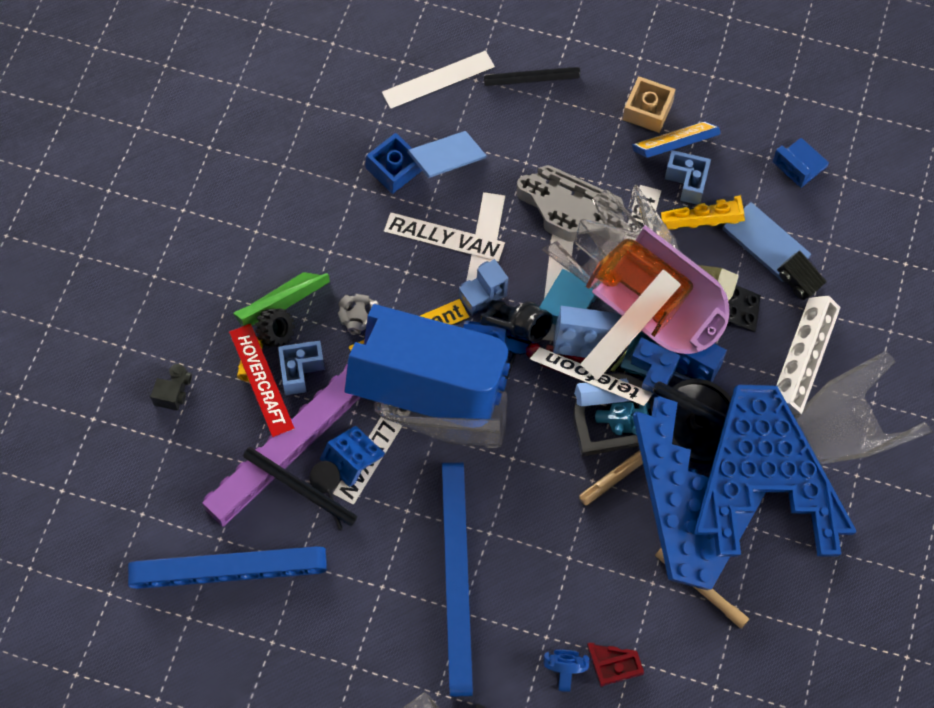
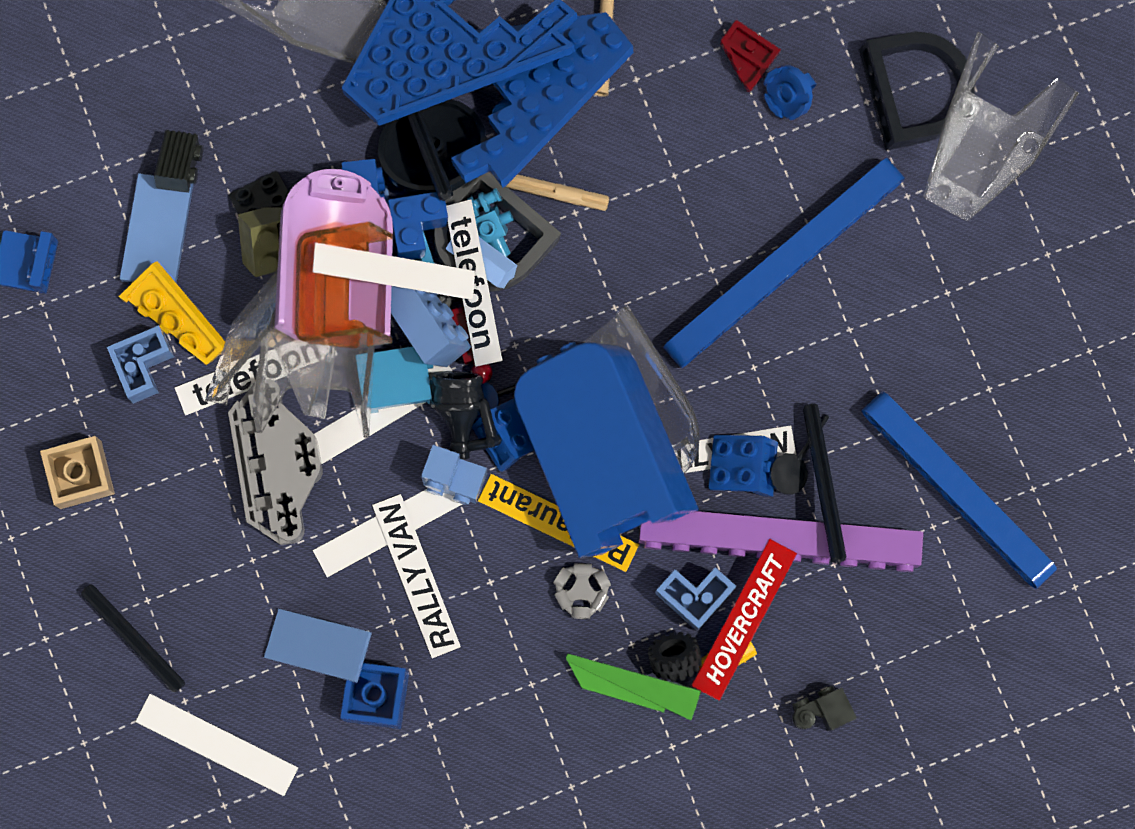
camera: 130 degrees left, 15 degrees up
tile [632,121,721,158] -> none
white brick [776,296,841,415] -> none

